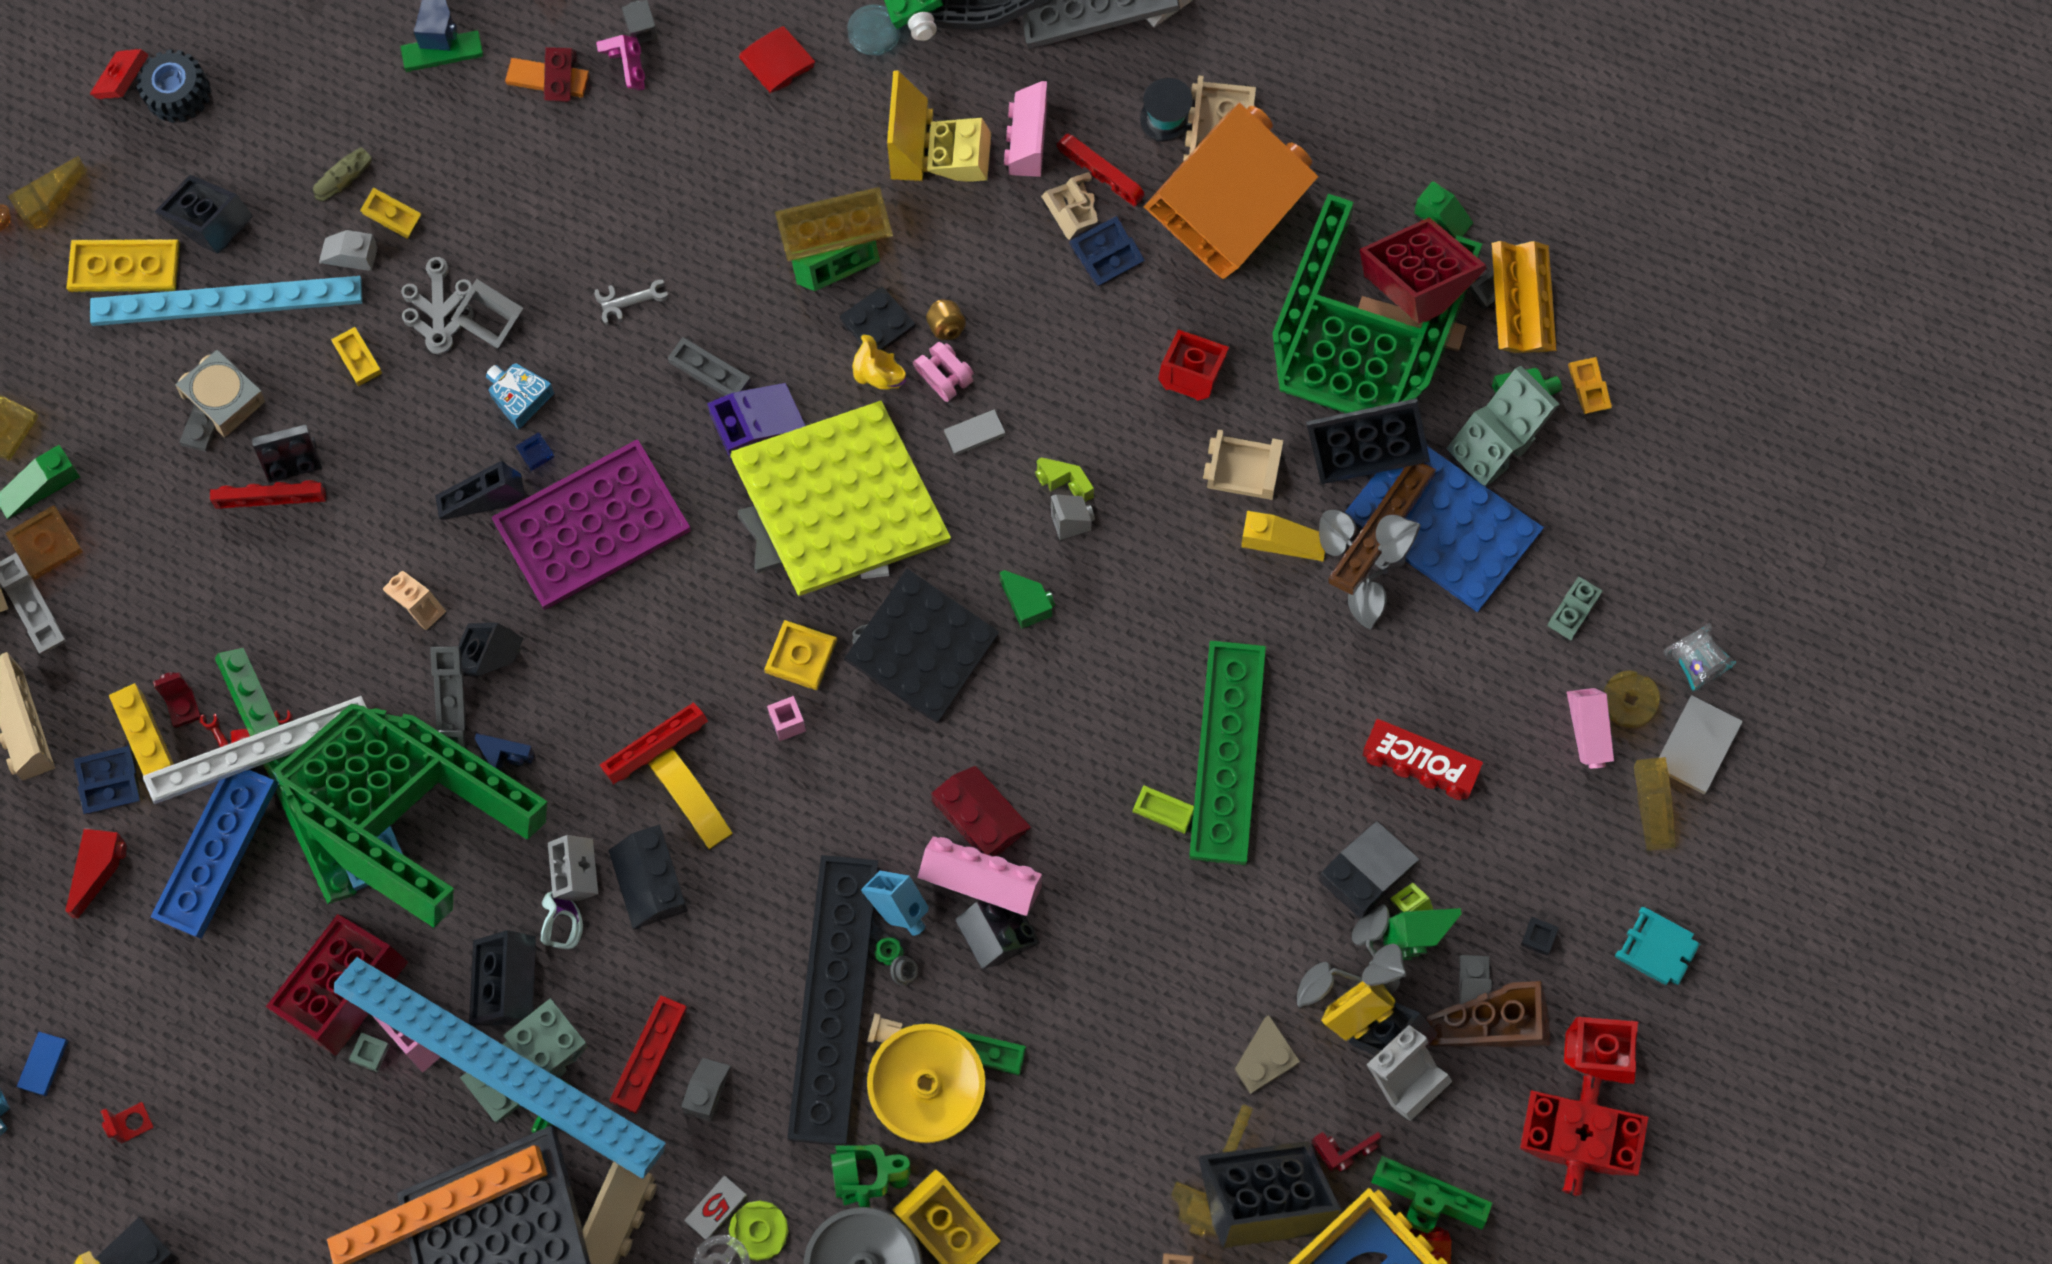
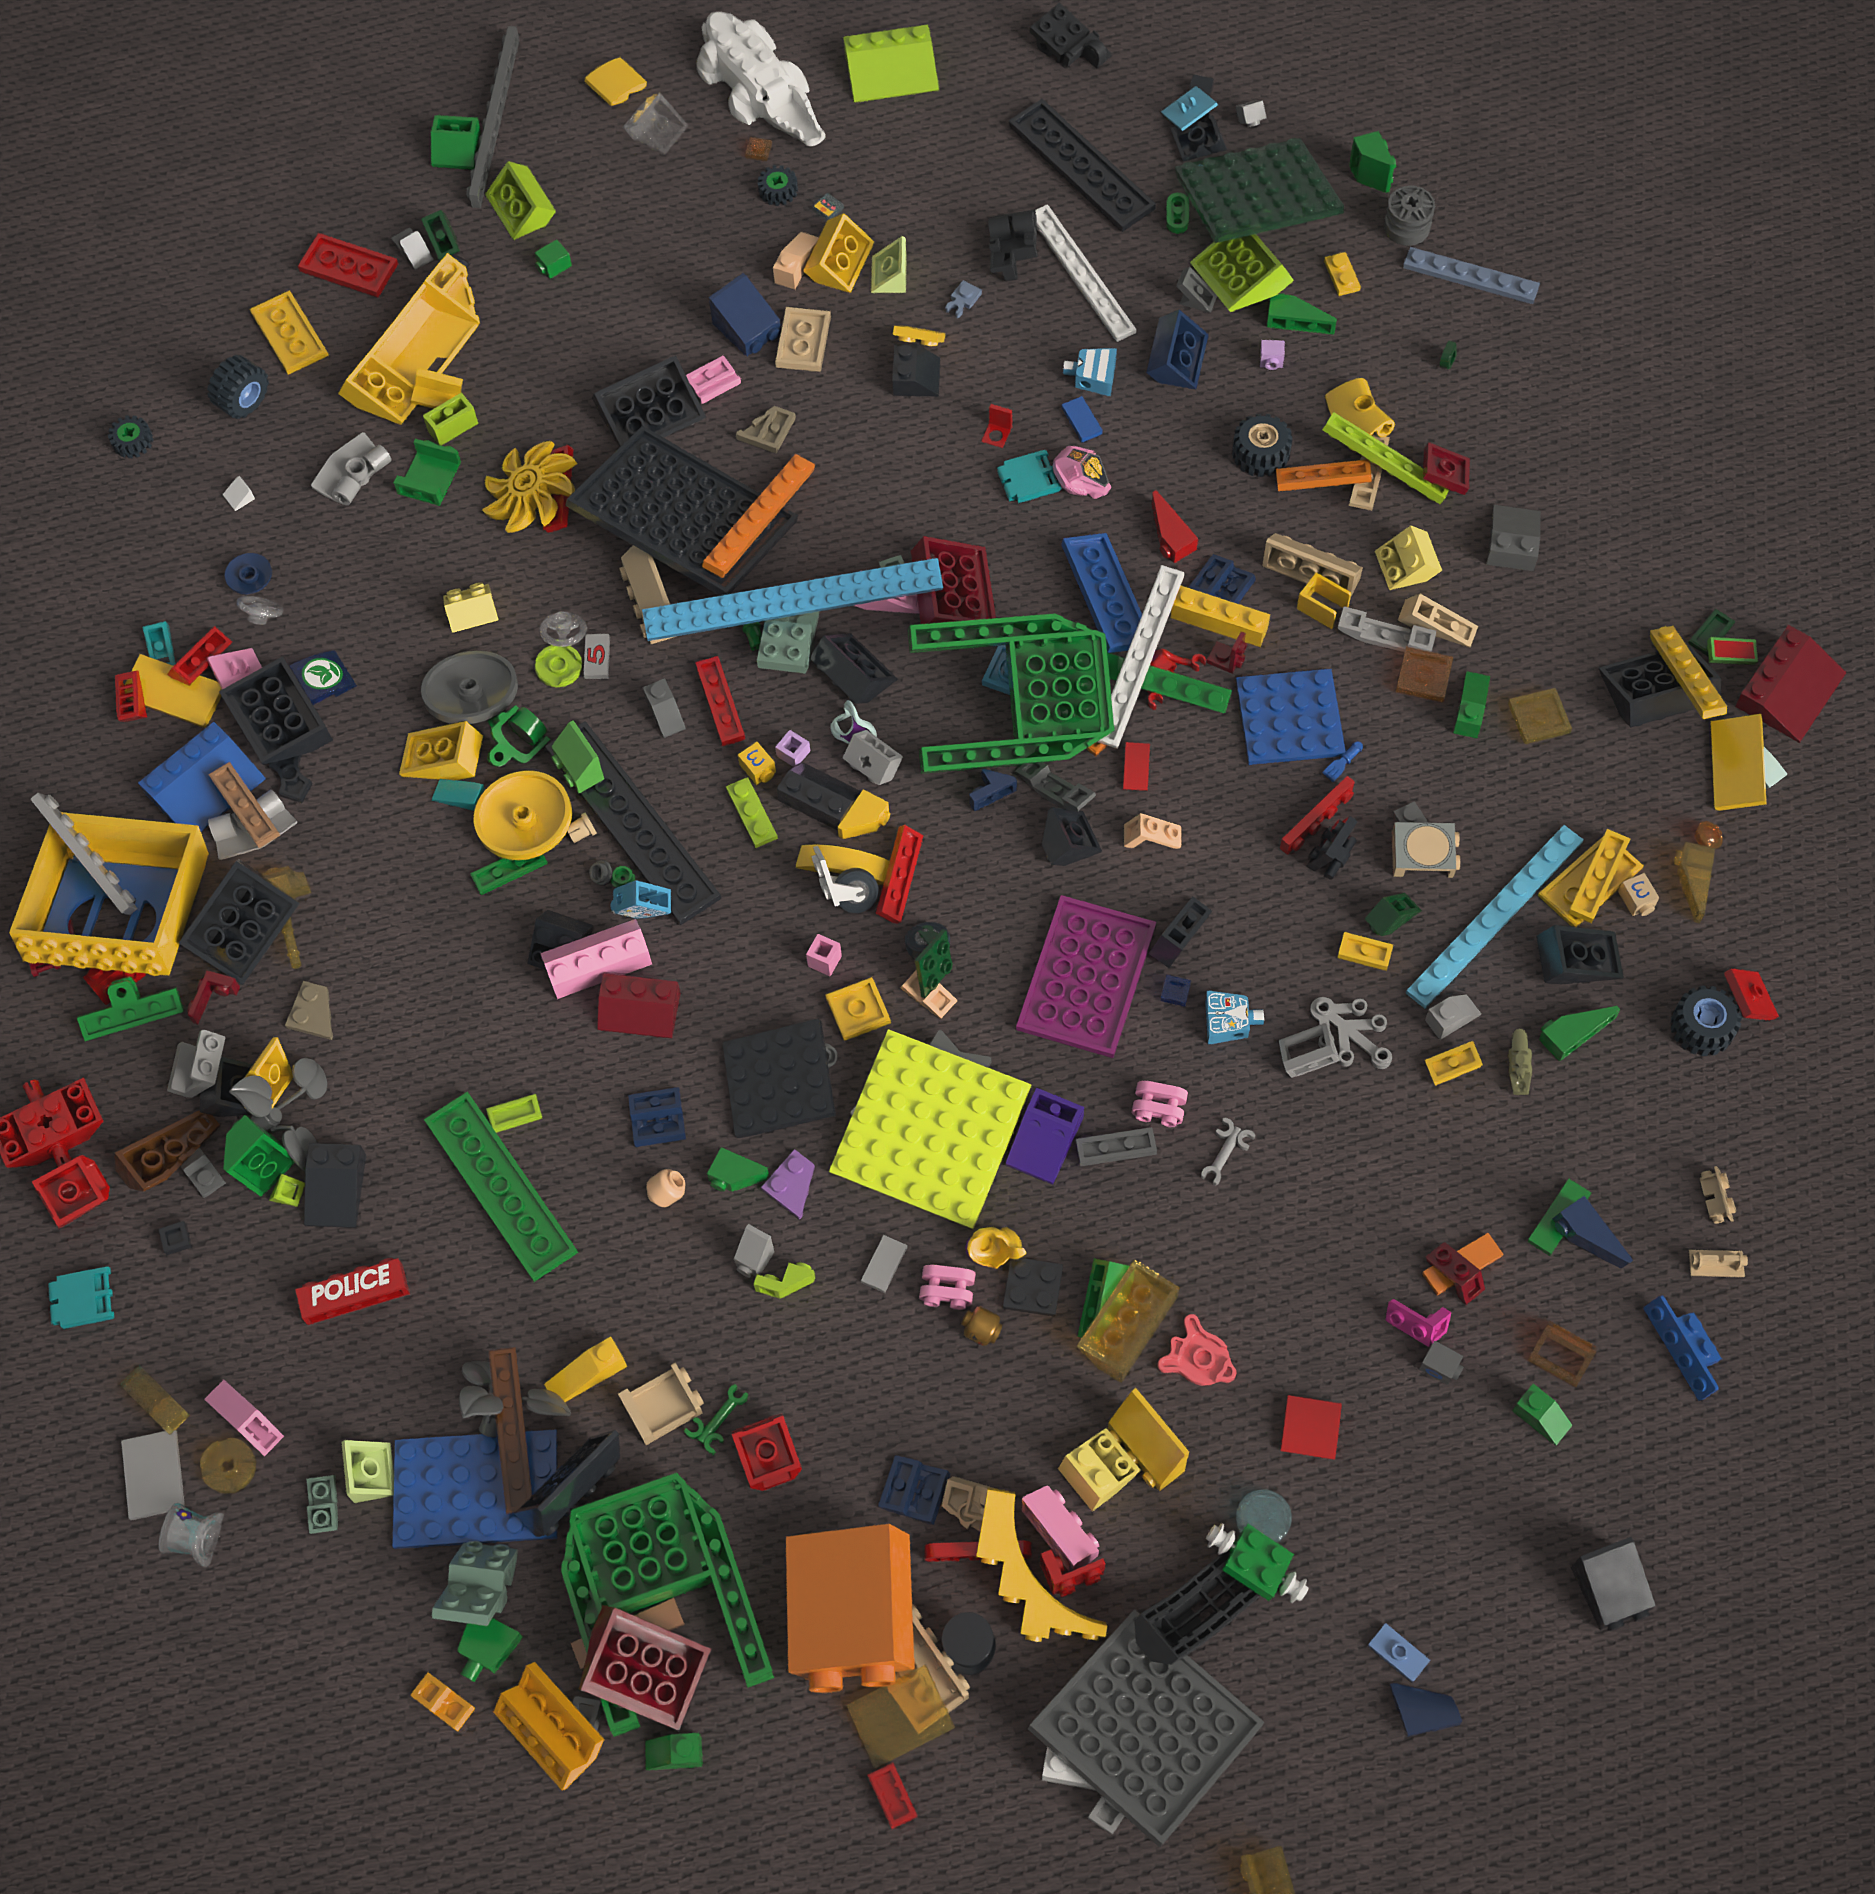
camera: 140 degrees right, 5 degrees down
none -> yellowish green slope [342,1440,394,1503]
none -> teal slope [432,779,485,811]
none -> bright green slope [551,720,604,793]
none -> dark blue slope [628,1087,686,1147]
none -> light nougat head [646,1169,685,1208]
none -> green bar [684,1384,748,1455]
none -> lime plate [726,777,778,848]
none -> yellow brick [738,742,776,785]
none -> medium lavender wing [761,1149,815,1219]
none -> lavender plate [775,730,810,767]
none -> plate [811,845,878,913]
none -> yellow slope [838,789,890,839]
none -> clear yellow piece [847,1665,955,1769]
none -> red plate [868,1763,918,1829]
none -> light nougat slope [900,970,957,1019]
none -> dark green plate [905,922,953,998]
none -> yellow arch [977,1487,1107,1642]
none -> teal plate [997,450,1062,503]
none -> red bracket [1040,1550,1106,1597]
none -> bright pink helmet [1053,446,1111,499]
none -> red slope [1123,742,1150,791]
none -> bright pink brick [1132,1081,1188,1127]
none -> coral tile [1157,1314,1236,1386]
none -> blue plate [1236,669,1346,765]
none -> yellow piece [1297,572,1351,629]
none -> blue piece [1322,741,1363,782]
none -> dark green slope [1365,893,1422,936]
none -> green slope [1539,1006,1620,1062]
none -> yellow plate [1568,829,1630,923]
none -> tan brick [1618,873,1659,916]

